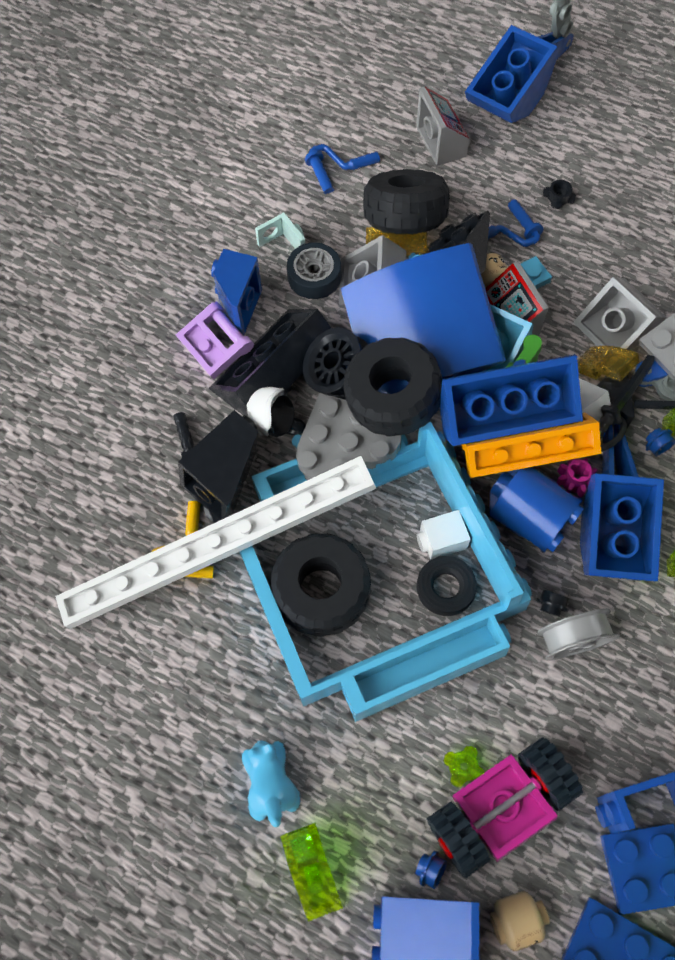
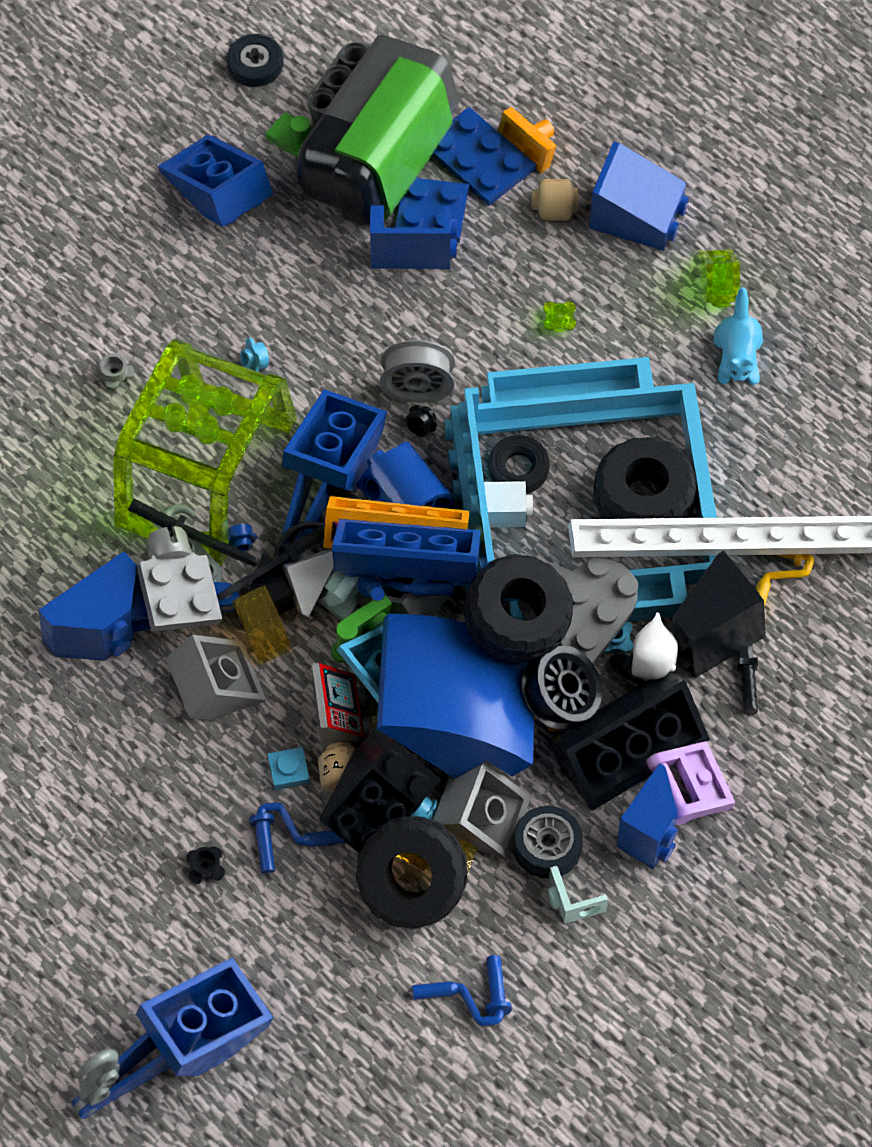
camera: 165 degrees left, 5 degrees down
blue plate [415,851,447,889] -> none
light grey slope [416,86,471,166] -> none
plate [426,737,583,879] -> none

